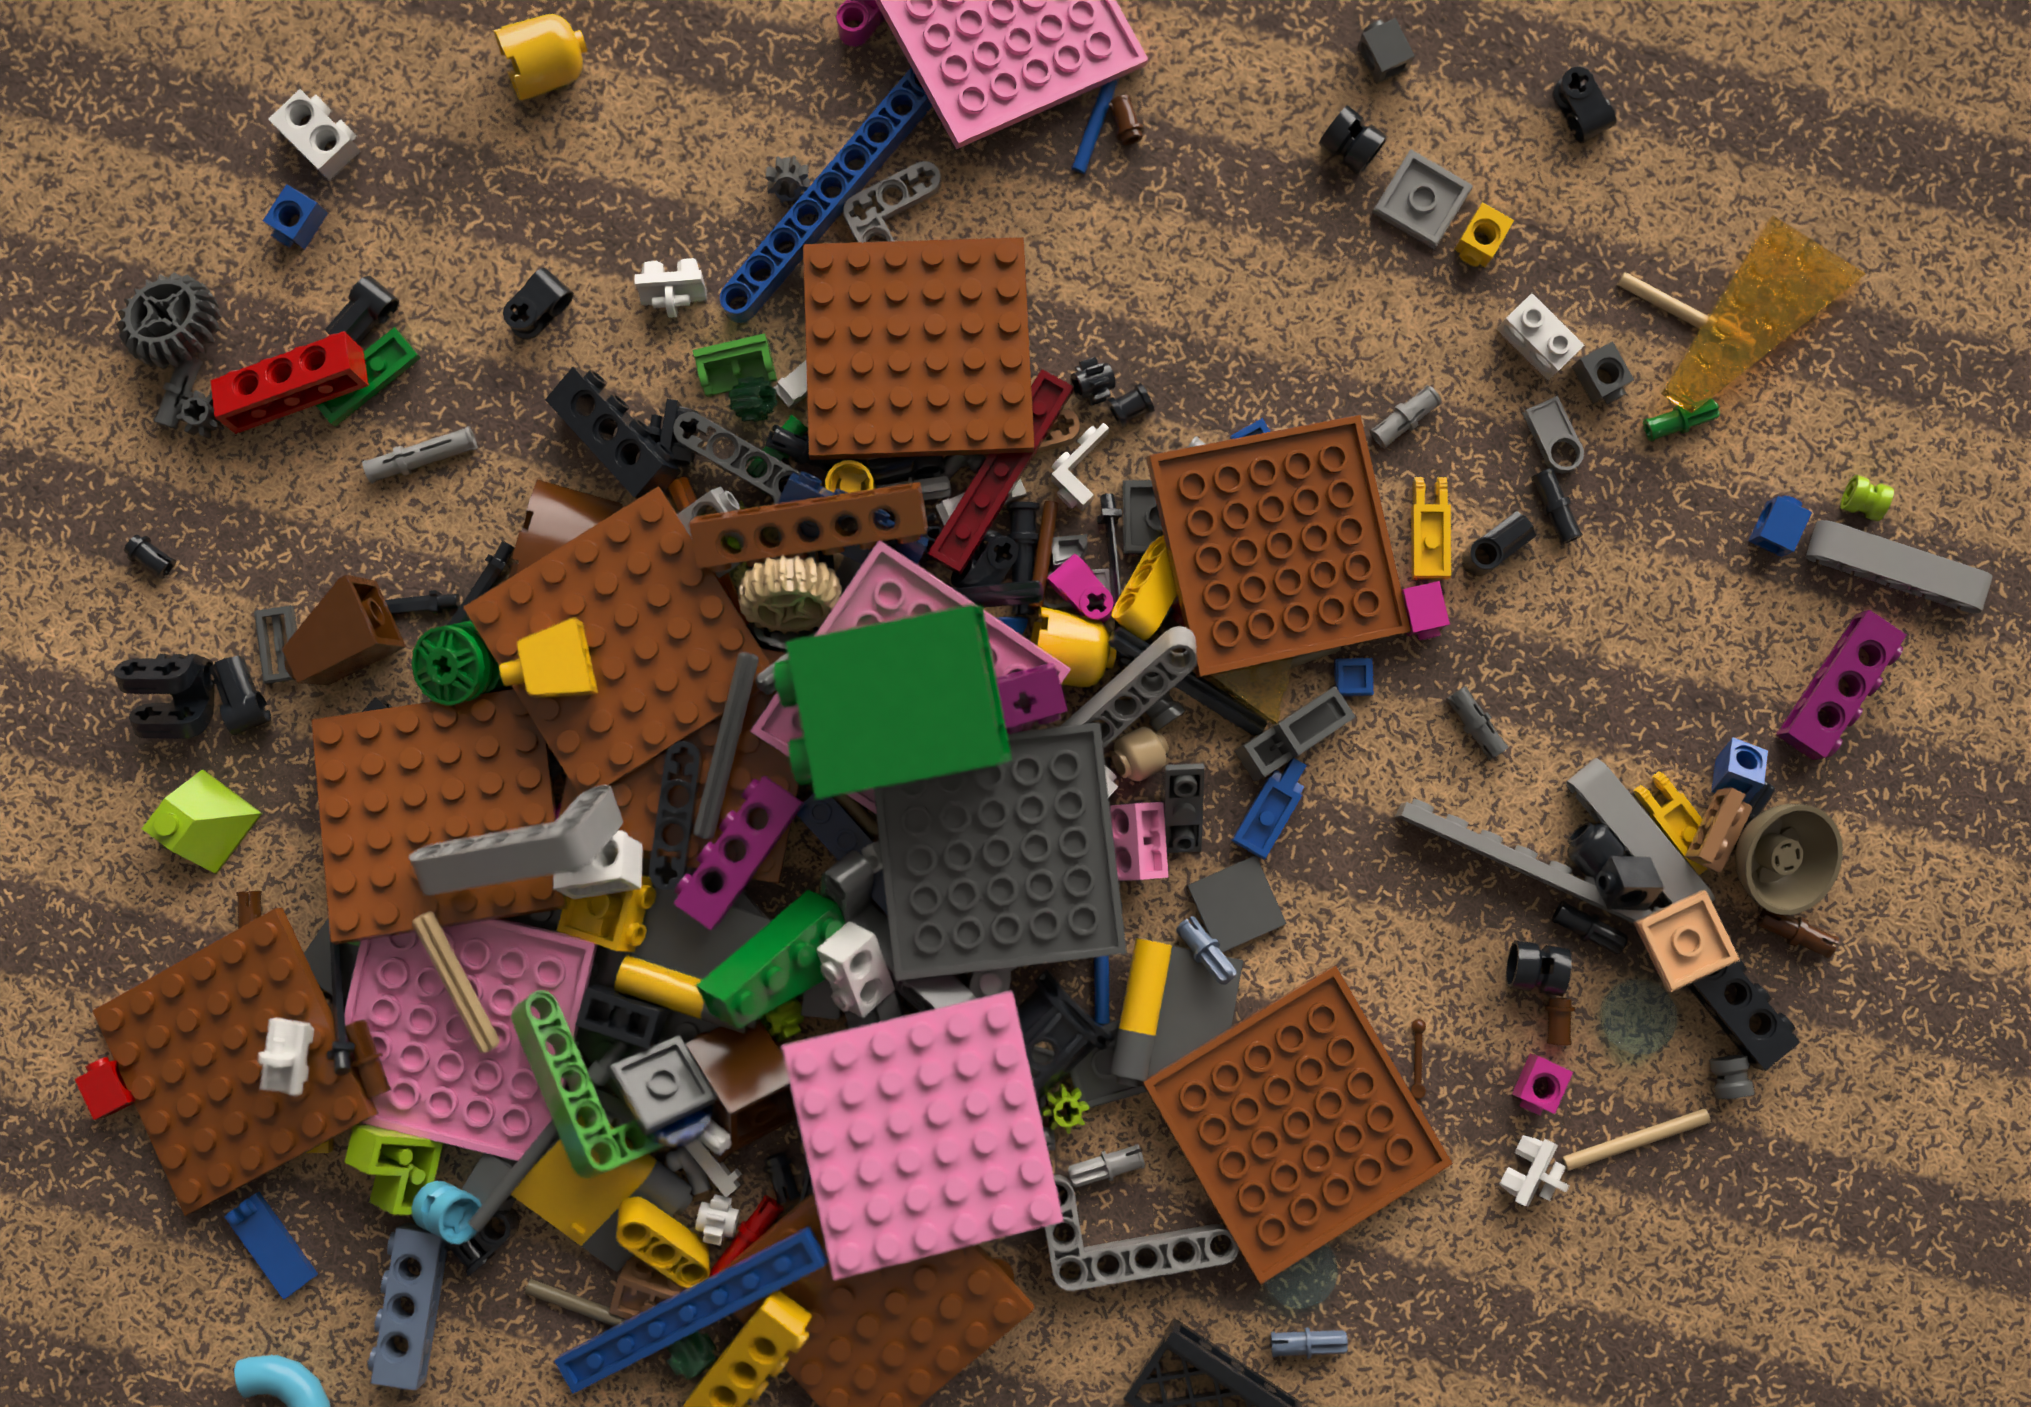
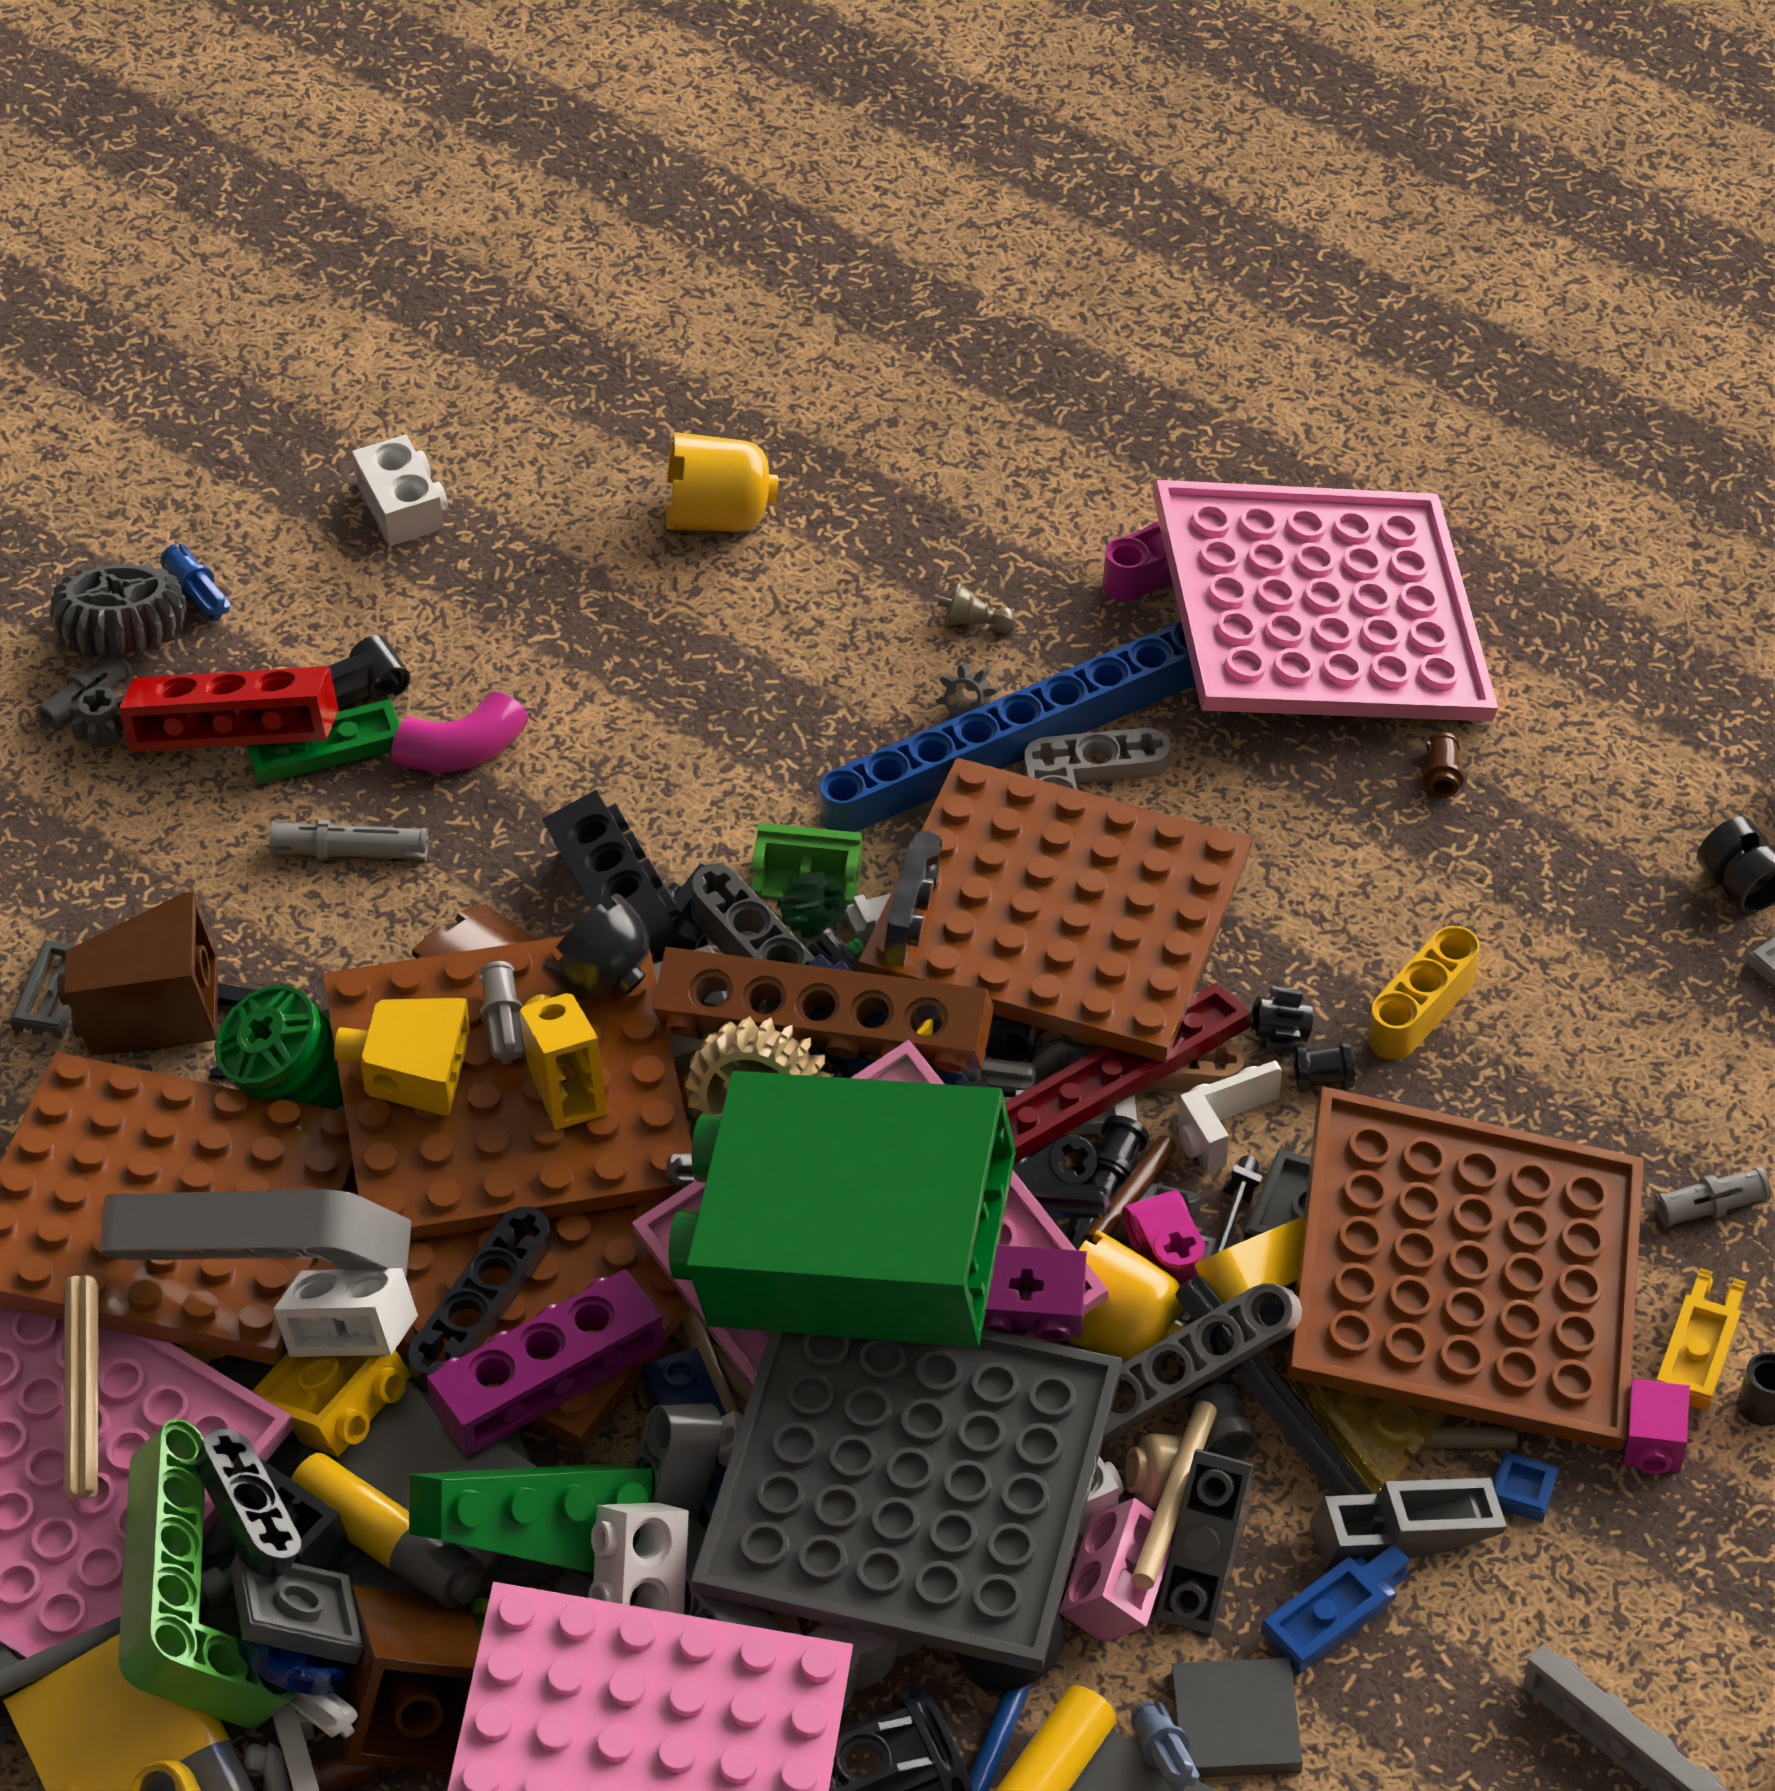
camera: 20 degrees right, 35 degrees down
blue brick [263,184,328,250] -> none
black piece [503,268,574,340] -> none
white hips [635,258,707,318] -> none
dark grey axle [694,652,759,839] -> none
blue bar [1071,78,1119,174] -> none
dark grey pin [1446,686,1509,760] -> none
none -> blue axle [160,543,230,621]
none -> black beam [195,1429,301,1578]
none -> dark pink cylinder [391,692,528,774]
none -> light grey axle [479,961,524,1064]
none -> yellow torso [519,993,608,1130]
none -> black cylinder [542,894,650,1001]
none -> black hinge [883,830,942,967]
none -> dark tan piece [938,581,1017,635]
none -> tan bar [1131,1401,1217,1590]
none -> yellow beam [1368,926,1479,1060]

